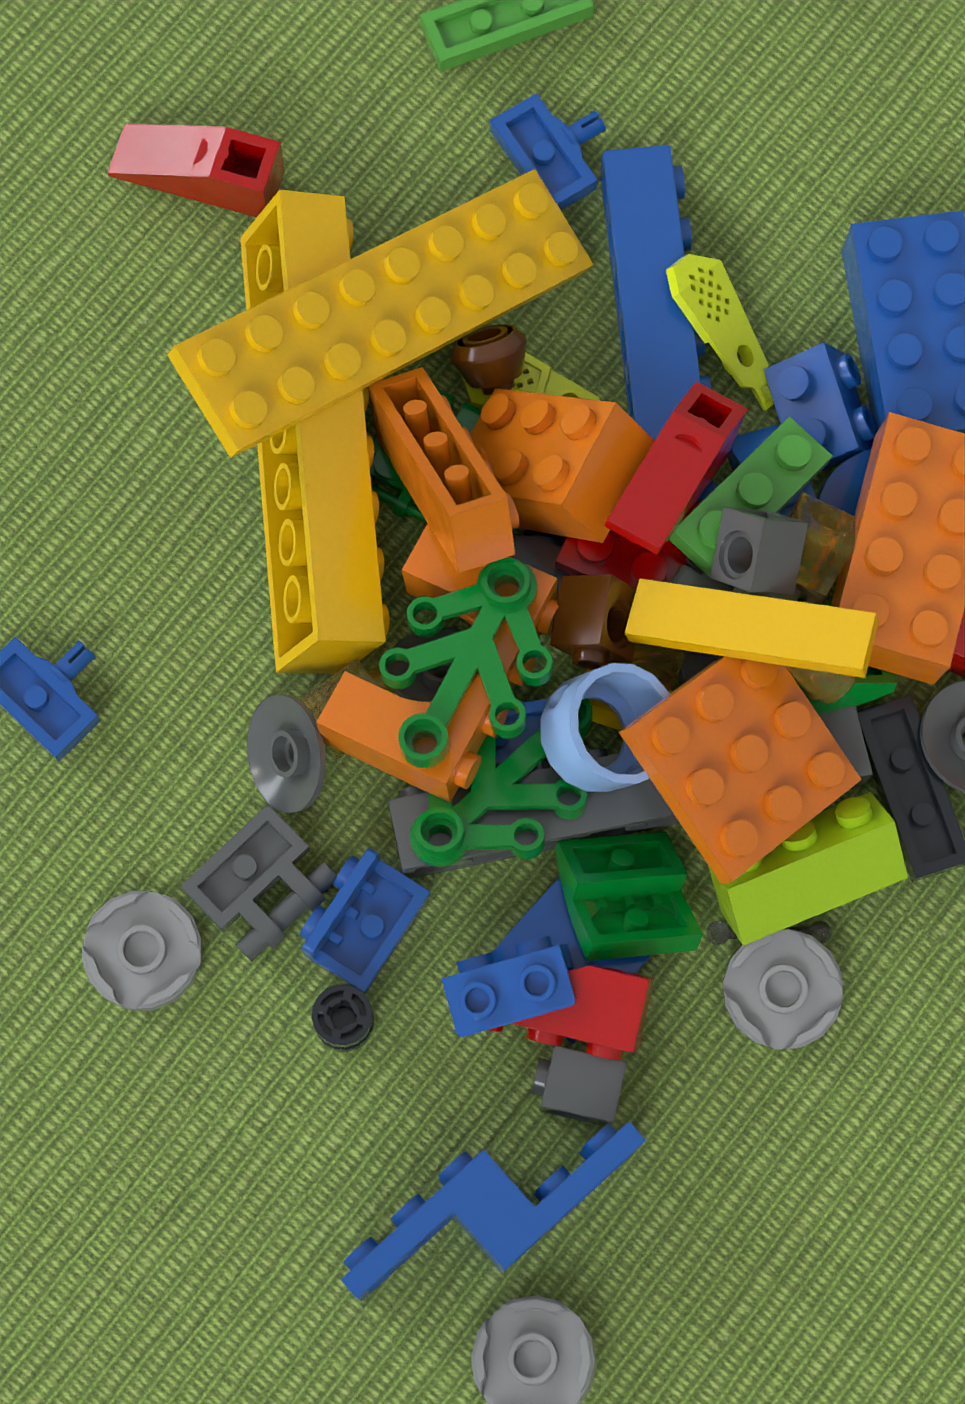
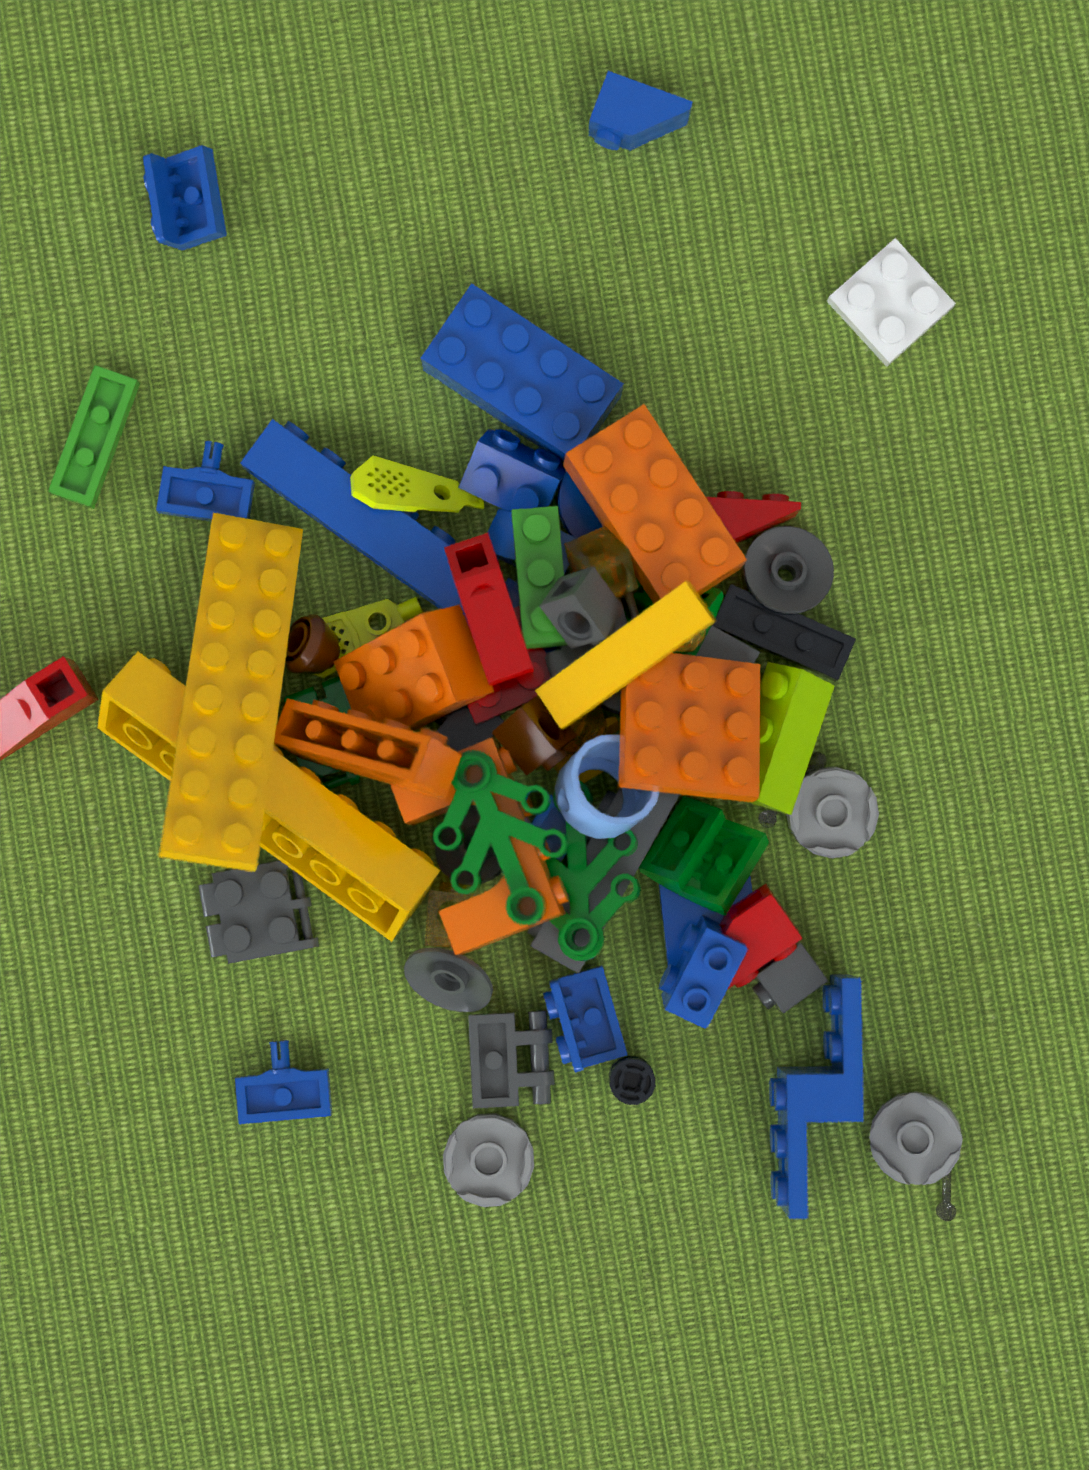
camera: 45 degrees left, 10 degrees up
none -> dark grey plate [198,861,319,964]

